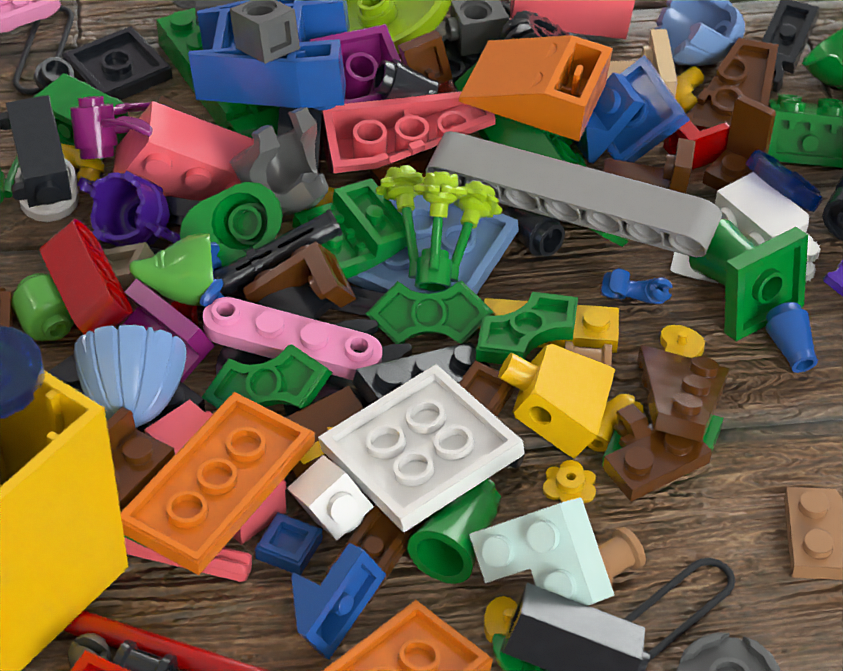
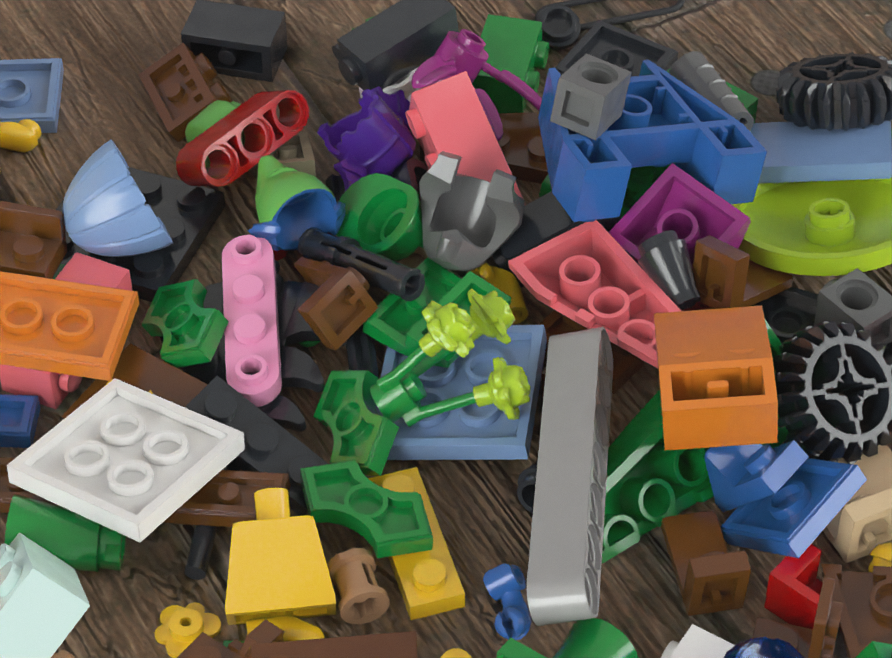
camera: 70 degrees right, 0 degrees up
magenta panel [122,279,215,383] -> none
white brick [287,455,374,540] -> none

